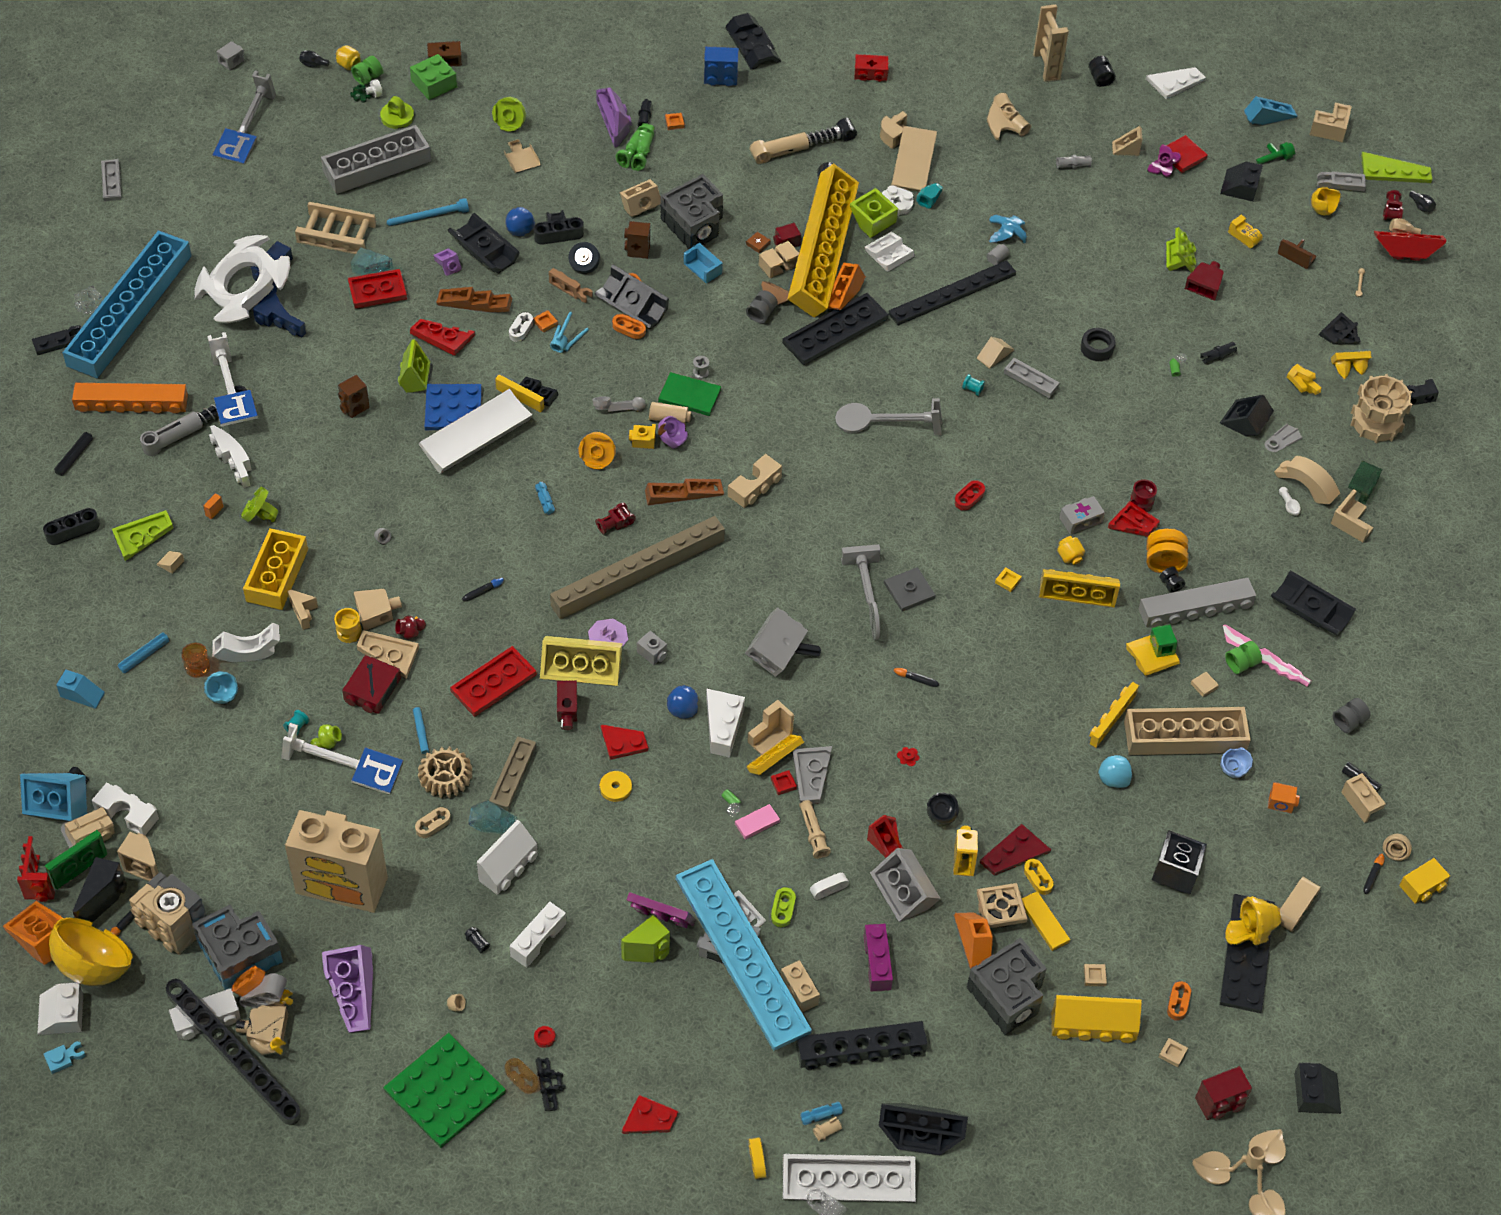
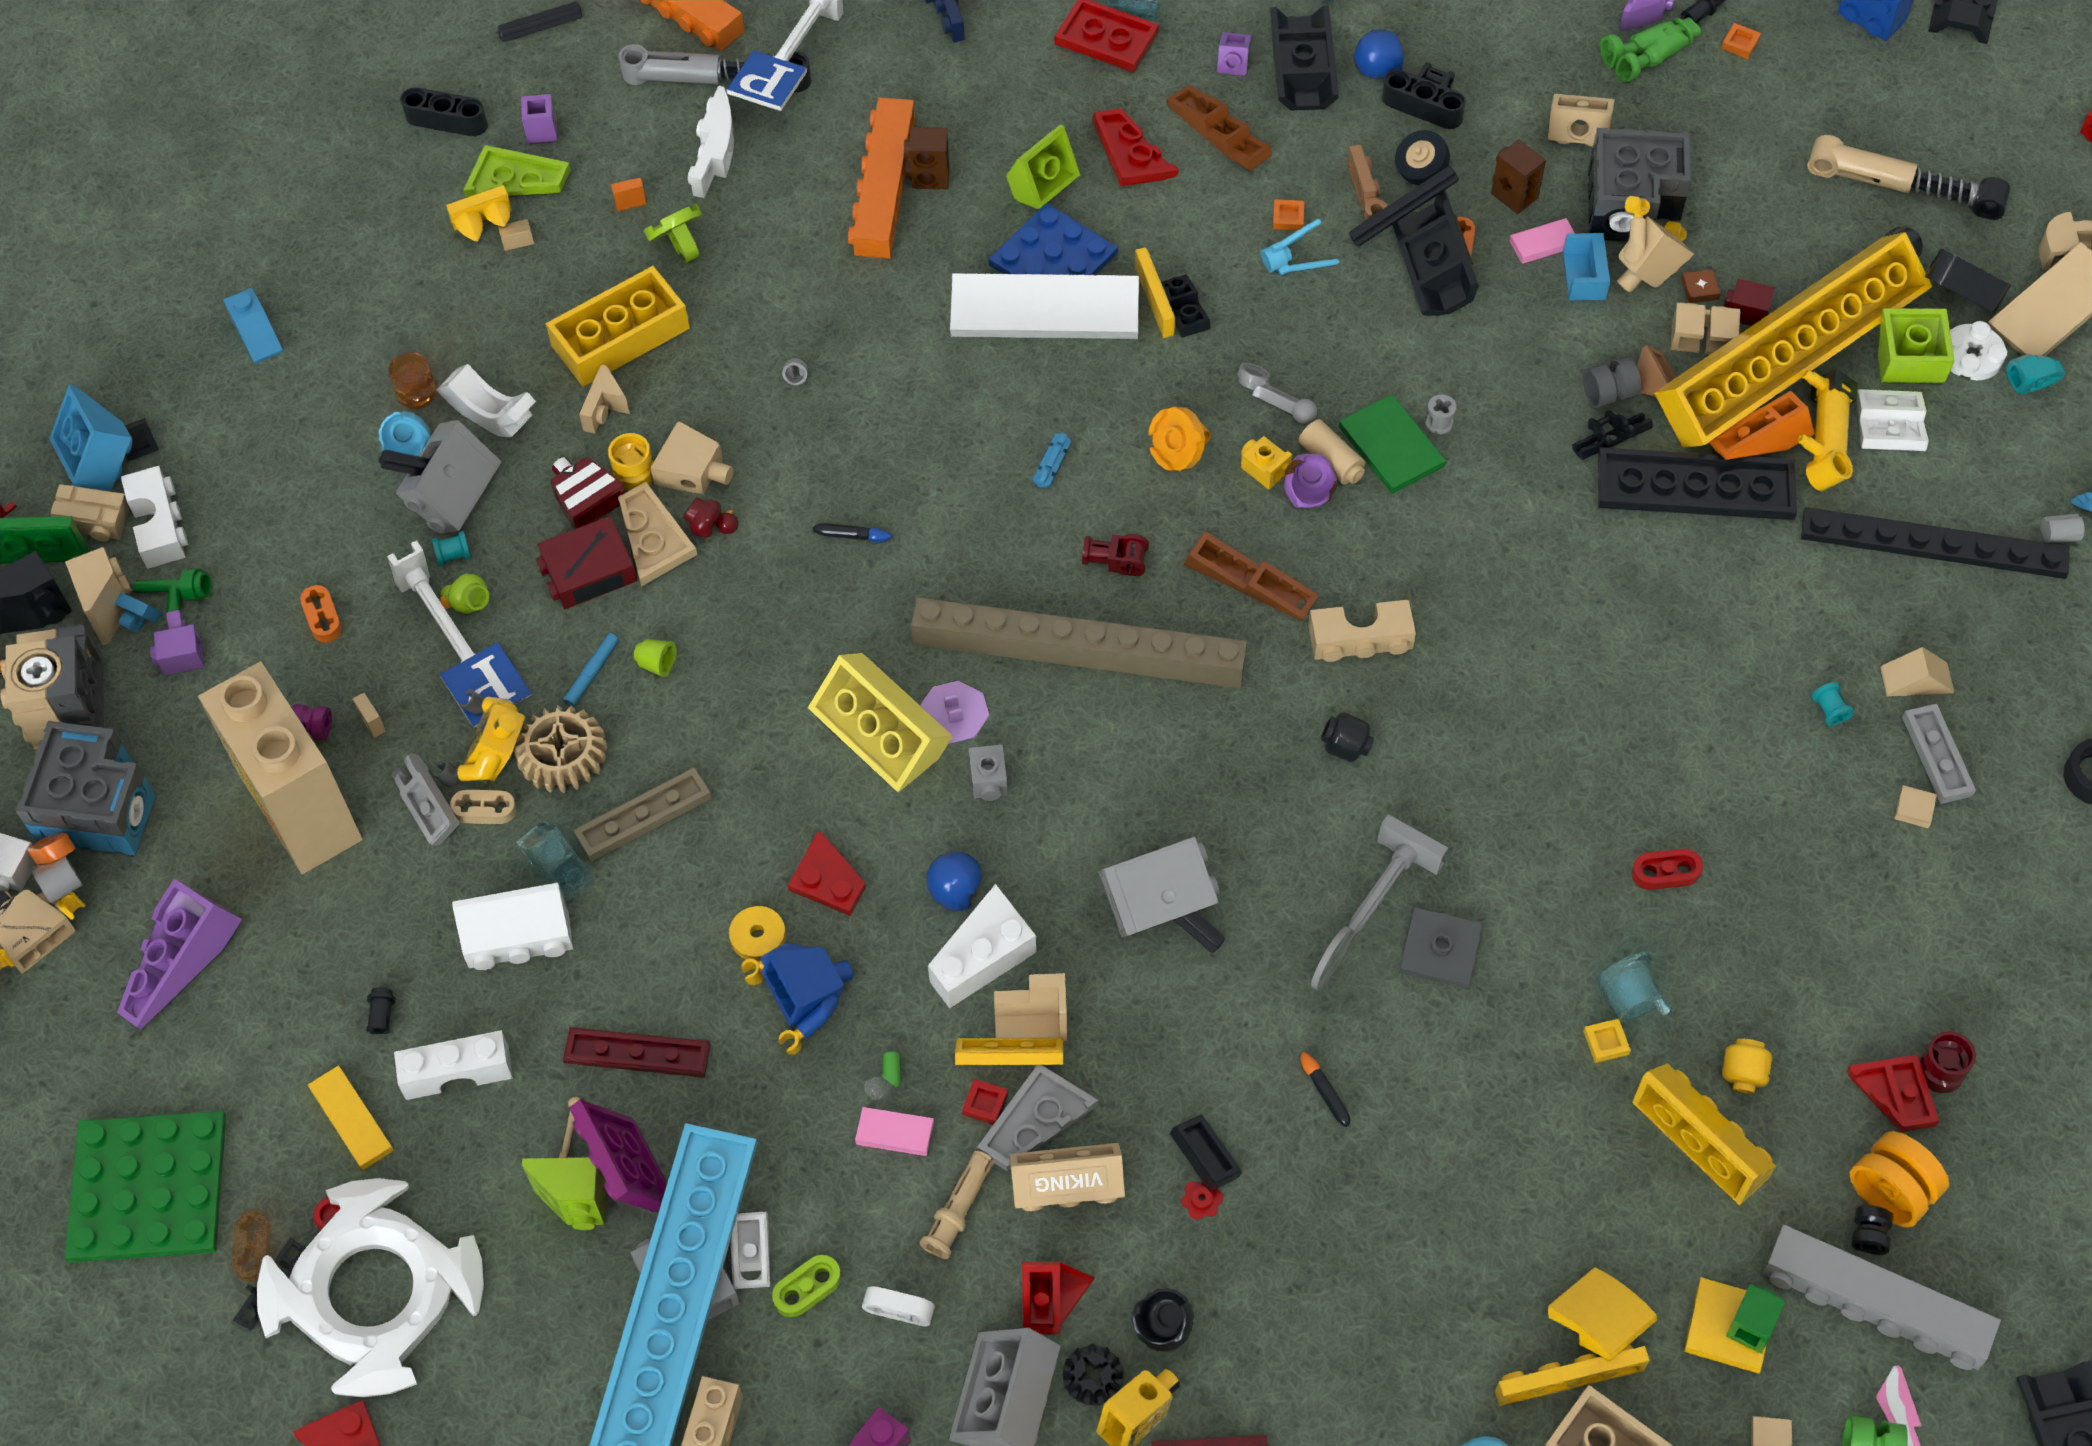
camera: 45 degrees right, 5 degrees up
dark azure axle [118,632,169,673] -> none
tan hinge [447,994,466,1011] -> none
red plate [450,646,537,717] -> none
white beam [509,312,533,342] -> none
dark red torso [557,680,578,730] -> none
orange plate [612,314,646,339] -> none
light grey piece [835,398,942,435] -> none
light grey brick [1059,496,1105,535] -> none
none -> dark azure tile [115,592,163,633]
none -> green piece [133,568,212,617]
none -> medium lavender brick [150,610,204,675]
none -> white piece [257,1178,484,1398]
none -> orange beam [300,585,342,643]
none -> yellow tile [307,1065,394,1171]
none -> light grey piece [378,420,502,533]
none -> light grey hinge [392,753,460,846]
none -> yellow torso [433,689,525,787]
none -> yellow tile [446,185,512,242]
none -> medium lavender brick [521,94,557,144]
none -> dark red torso [550,457,625,529]
none -> tan hinge [558,1097,580,1158]
none -> dark red tile [563,1027,711,1078]
none -> lime hat [634,639,677,677]
none -> blue torso [741,942,853,1055]
none -> orange brick [848,97,915,259]
none -> tan brick [1009,1143,1125,1211]
none -> black gear [1063,1343,1123,1405]
none -> black tile [1170,1114,1242,1192]
none -> black head [1321,712,1374,762]
none -> black axle [1349,166,1459,247]
none -> bright pink tile [1509,218,1575,264]
none -> yellow slope [1548,1267,1657,1361]
none -> black piece [1572,410,1653,460]
none -> clear light blue hat [1595,951,1673,1022]
none -> tan torso [1617,196,1694,293]
none -> yellow piece [1798,369,1858,491]
none -> tan tile [1894,785,1937,828]
none -> black piece [1924,249,2011,313]

